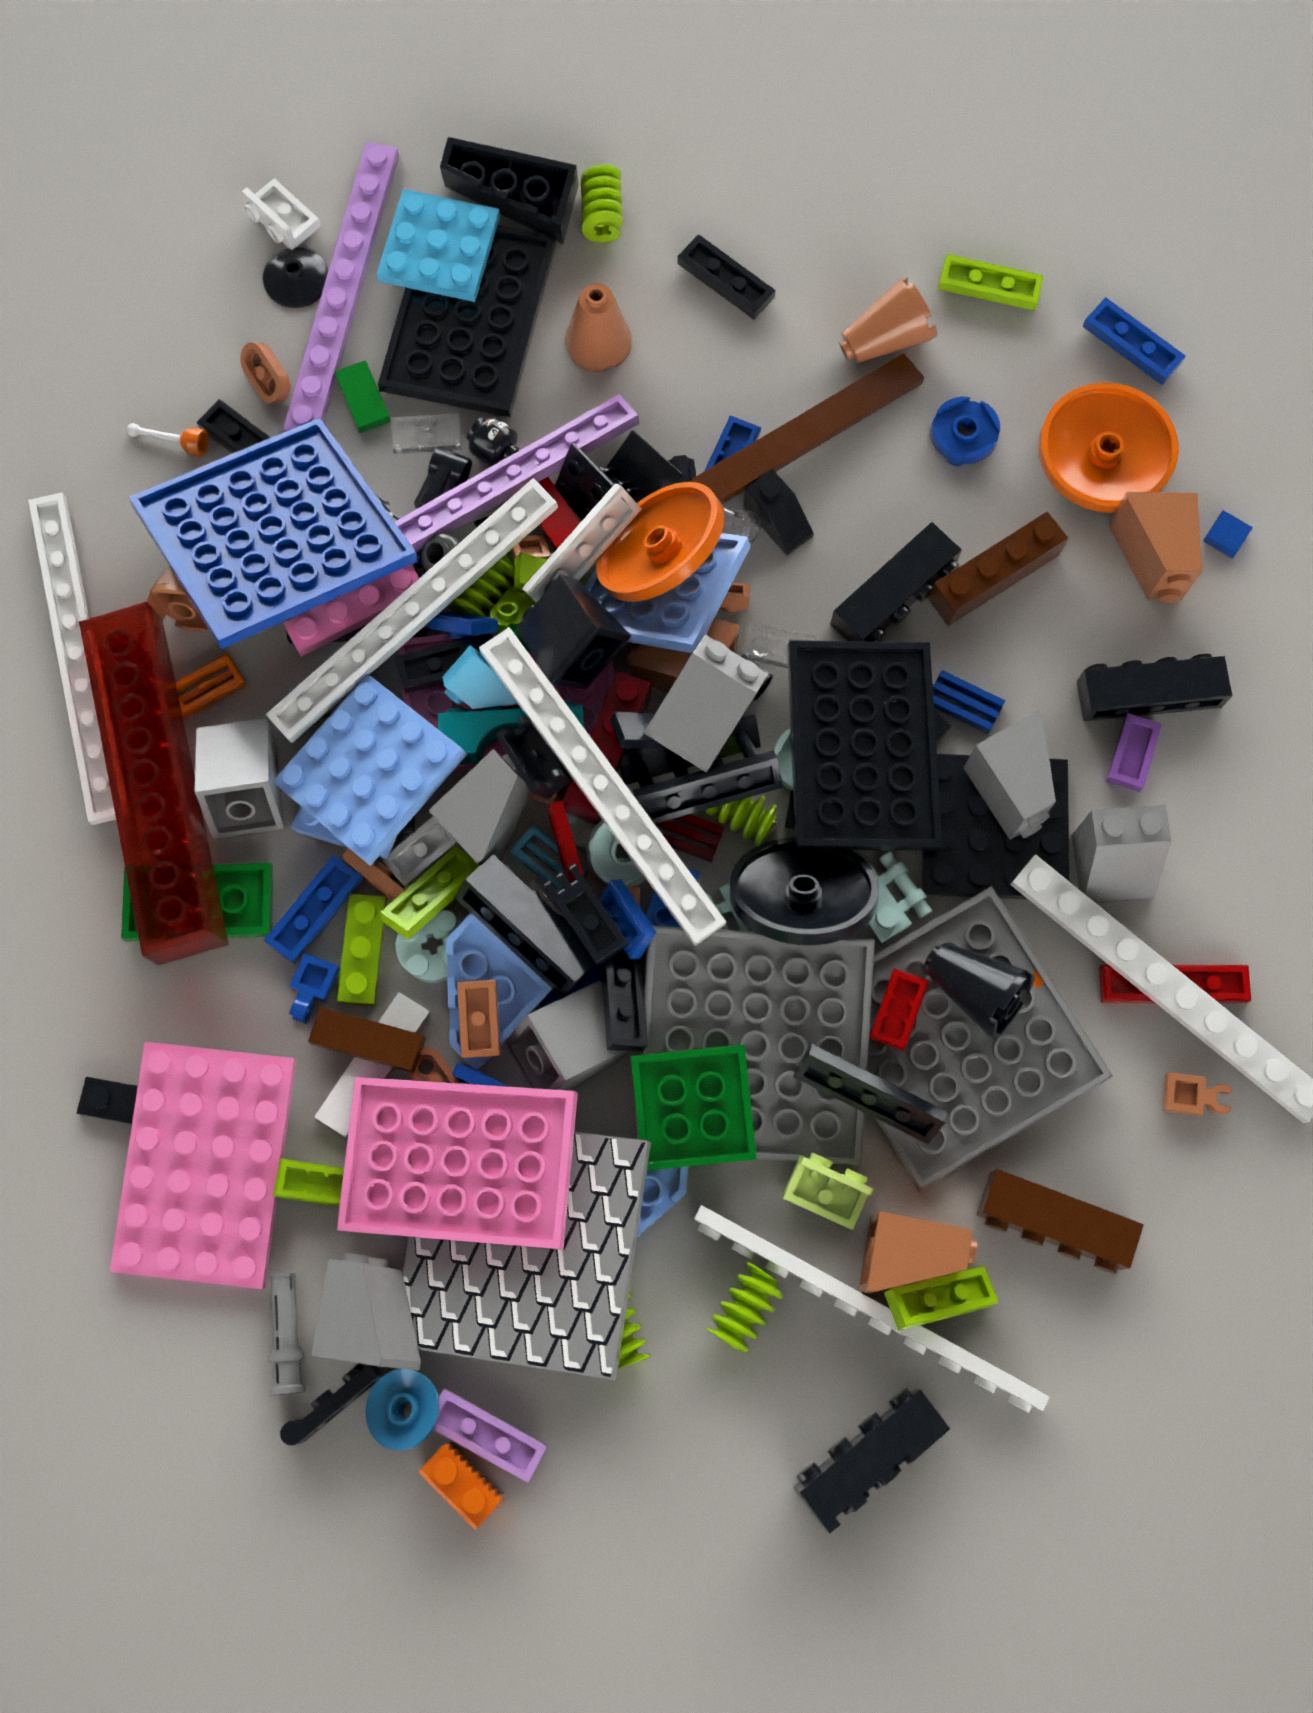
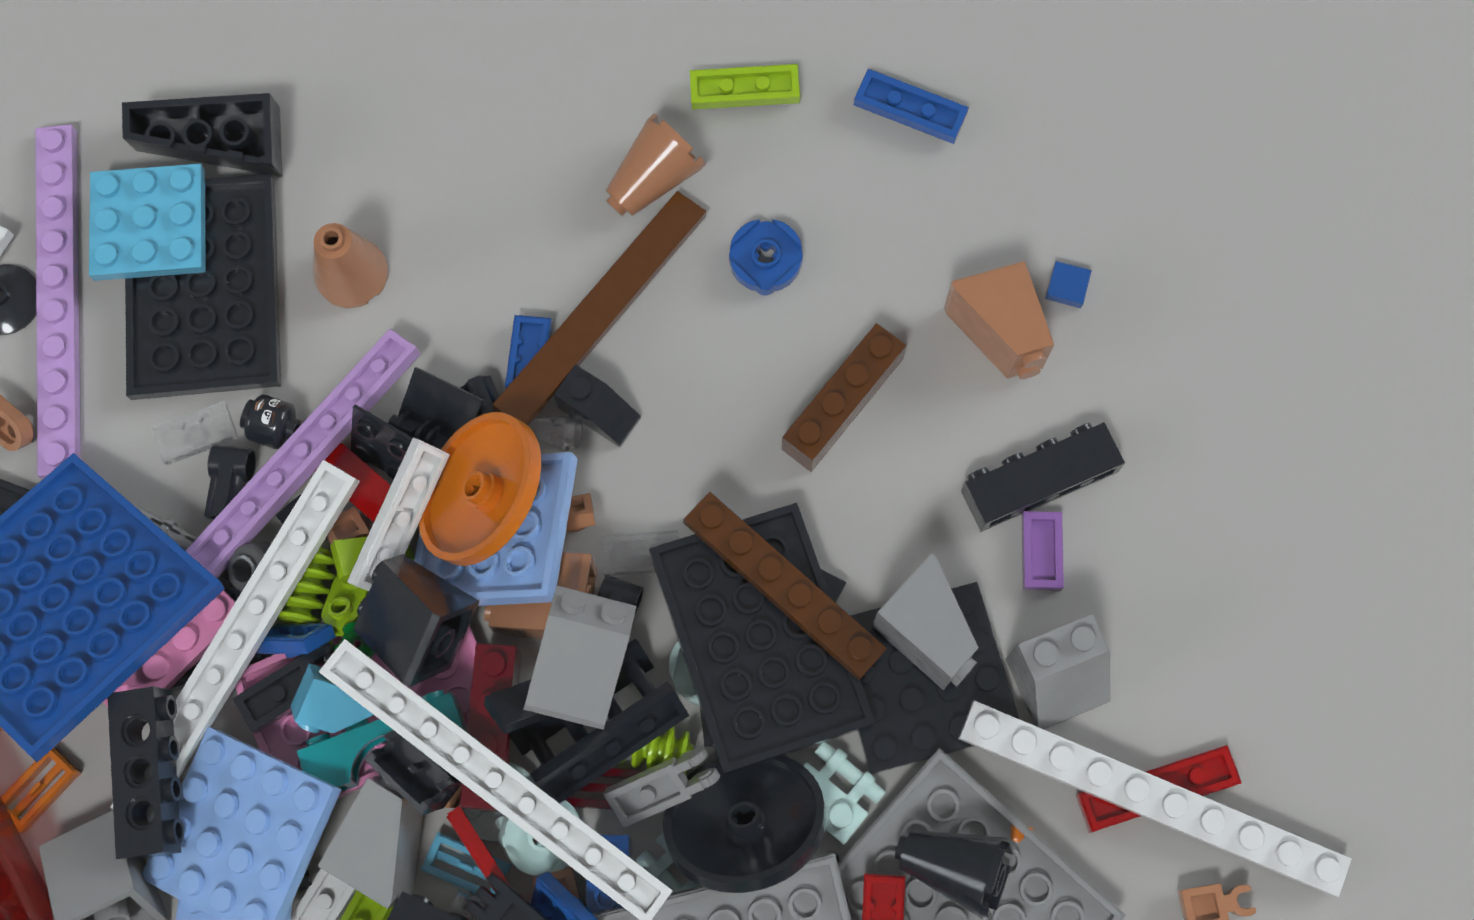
camera: 15 degrees left, 0 degrees up
green tile [334,360,391,433] -> none
lime piece [580,164,623,243] -> none
black plate [677,234,776,320] -> none
black brick [830,522,962,642] -> none
blue tile [933,670,1006,734] -> none
orange dish [1038,382,1179,513] -> none
none -> black brick [107,686,184,860]
none -> light grey hinge [603,746,720,828]
none -> reddish brown plate [683,492,887,680]

